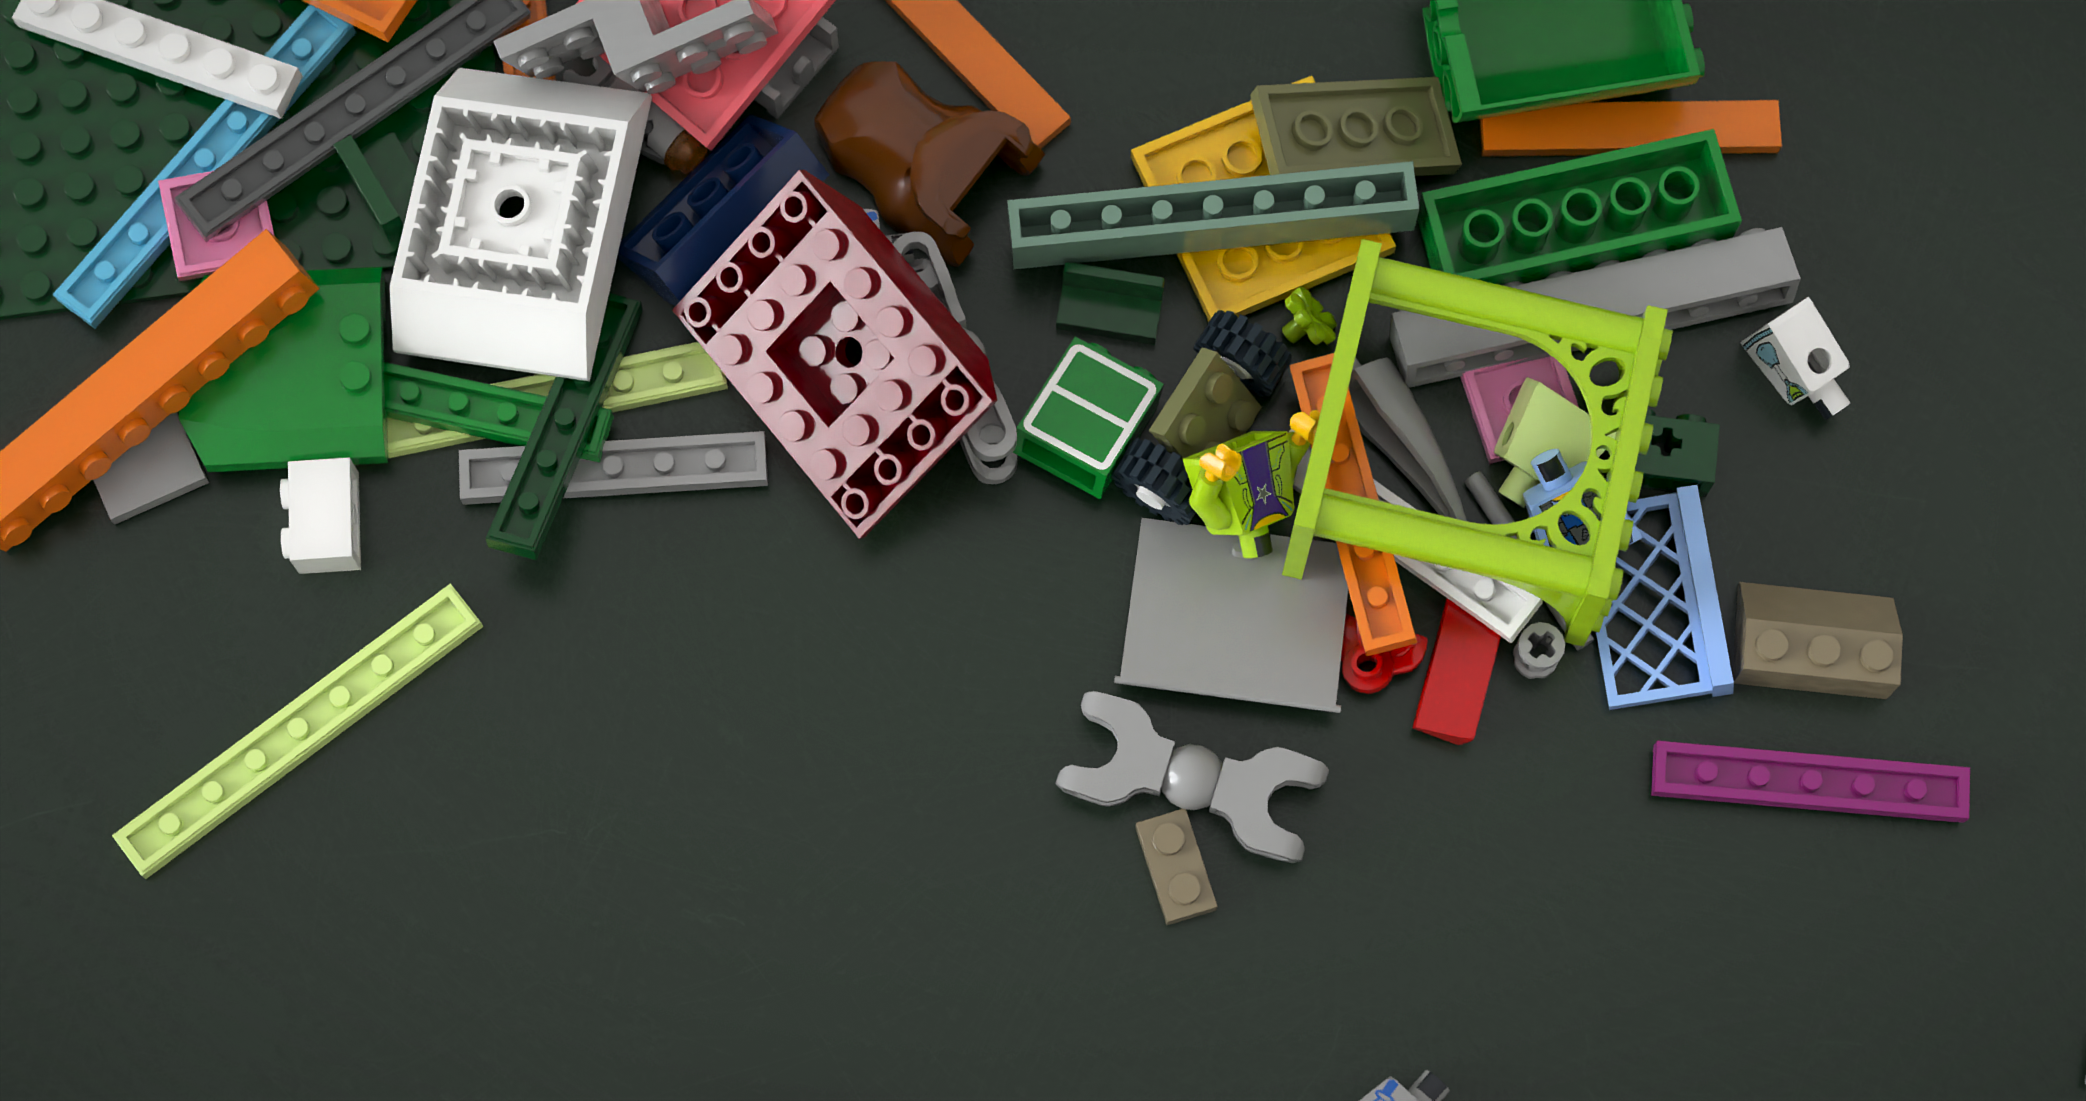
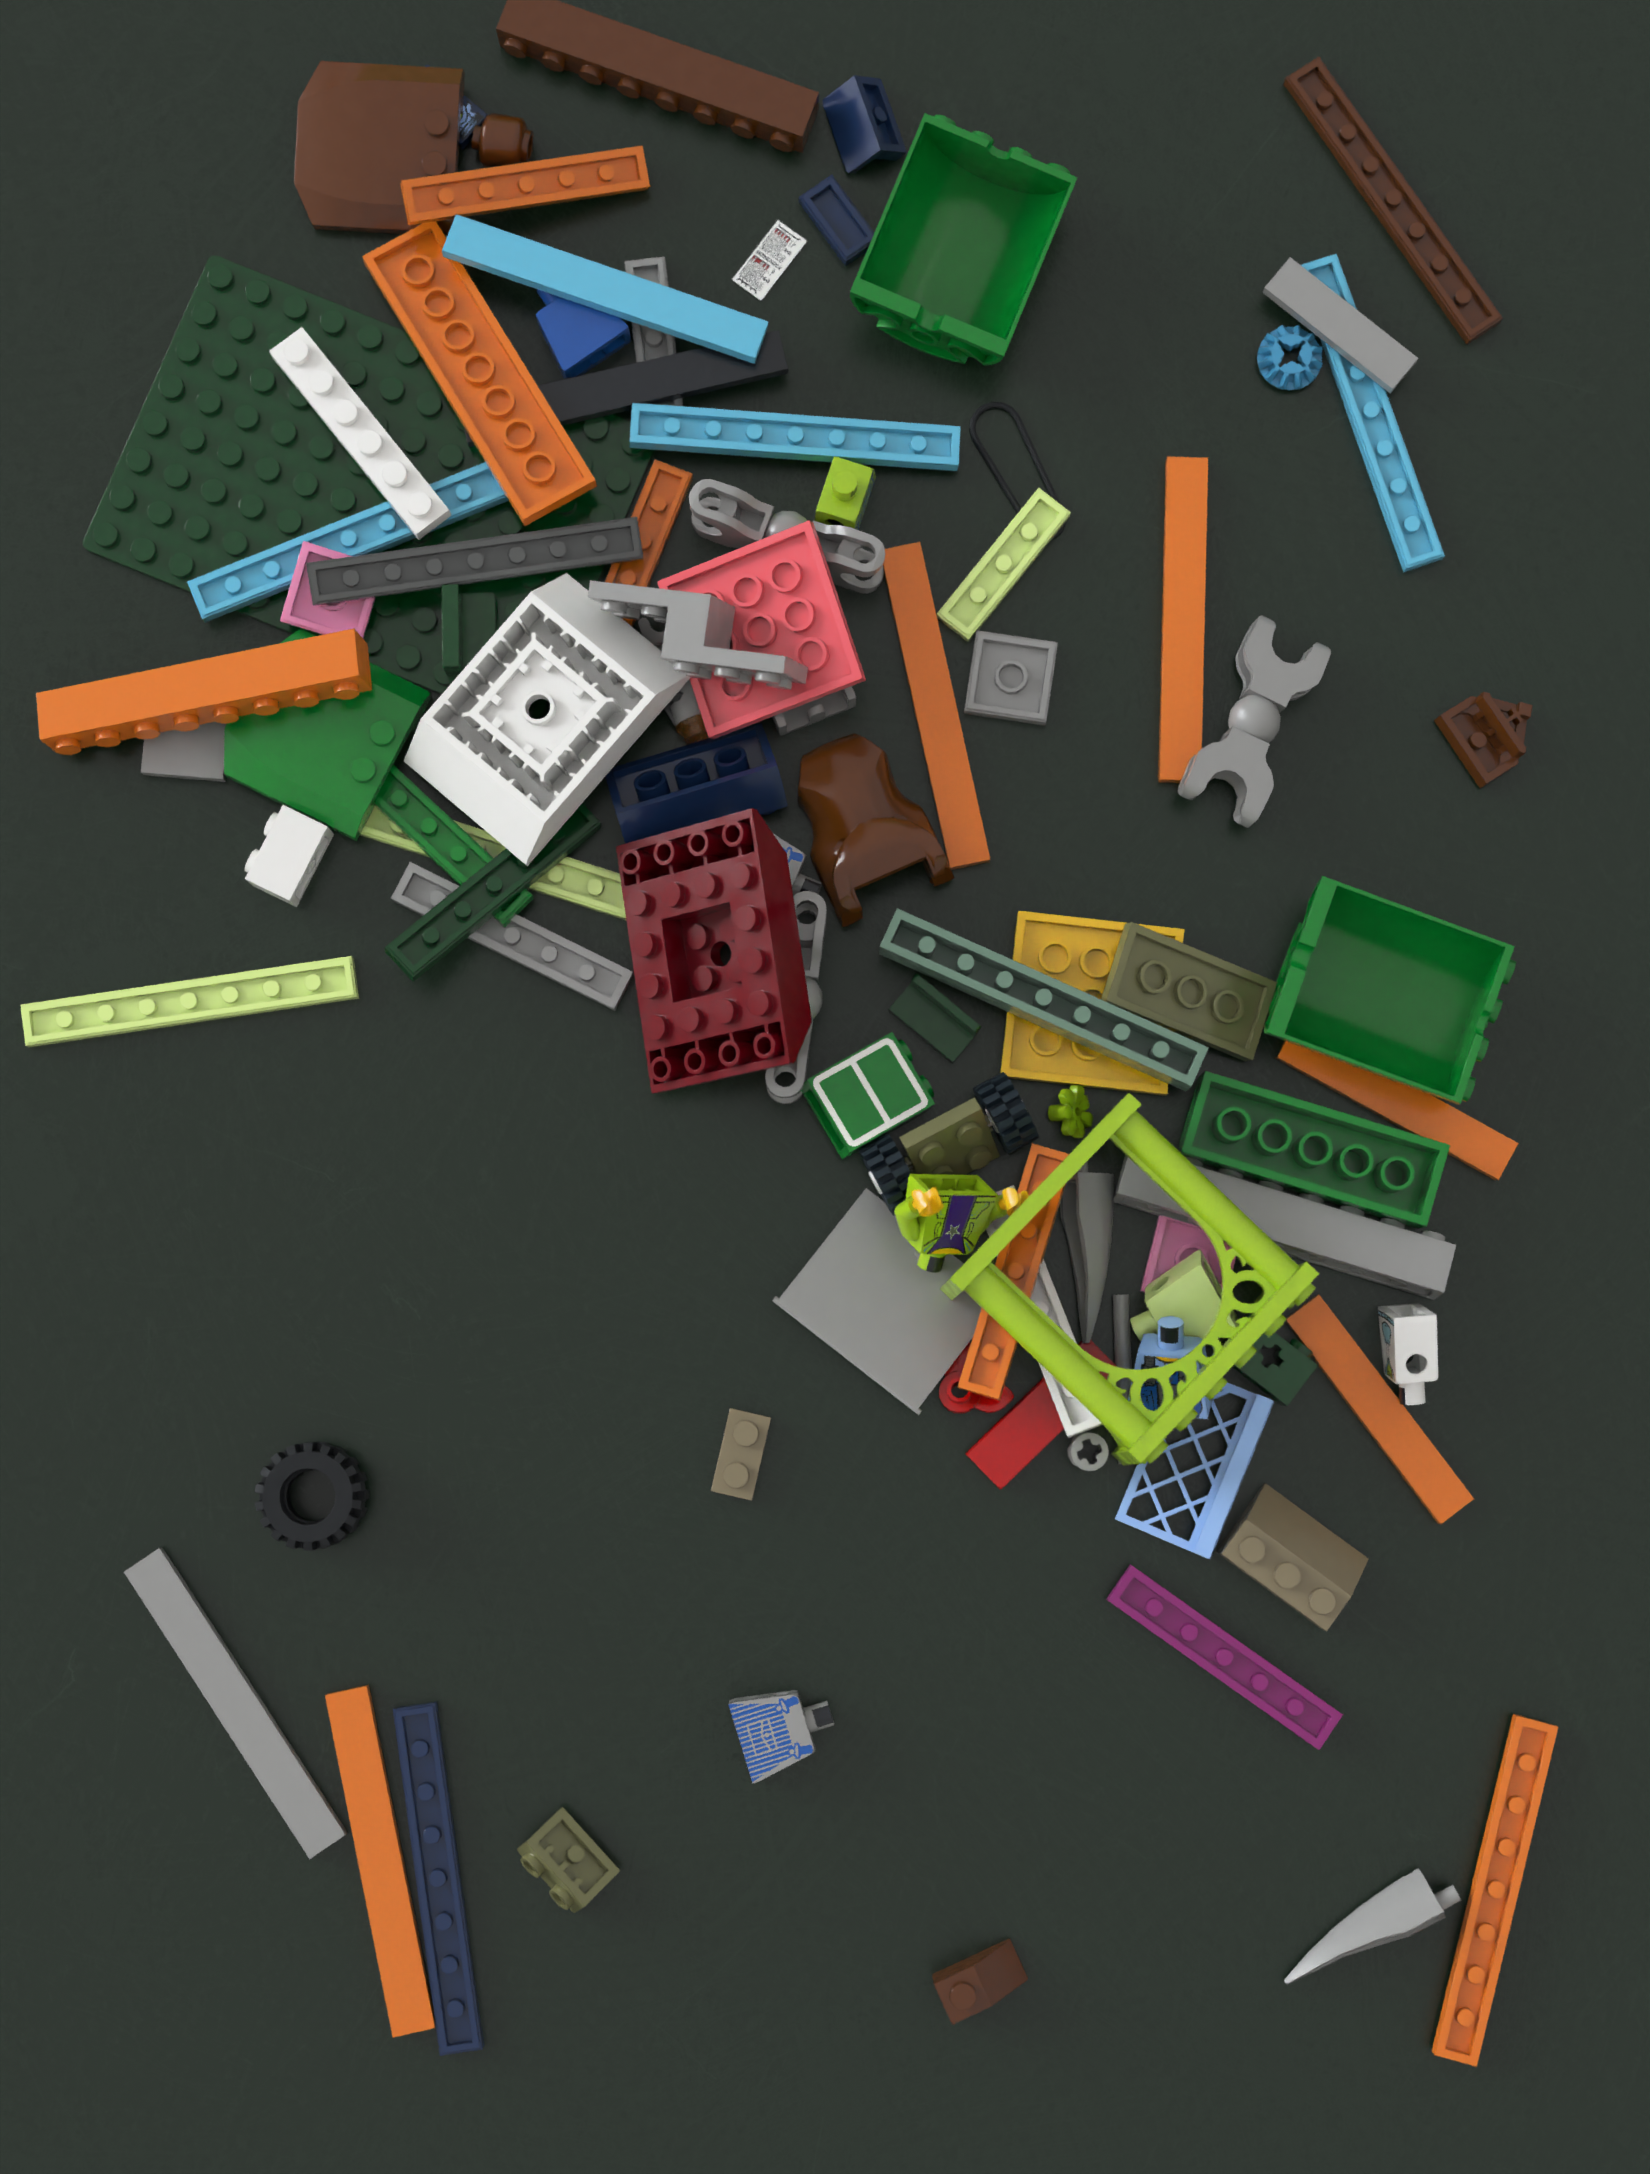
camera: 30 degrees right, 10 degrees up
light grey piece [1055,691,1329,863] -> none
none -> orange tile [1285,1294,1474,1524]

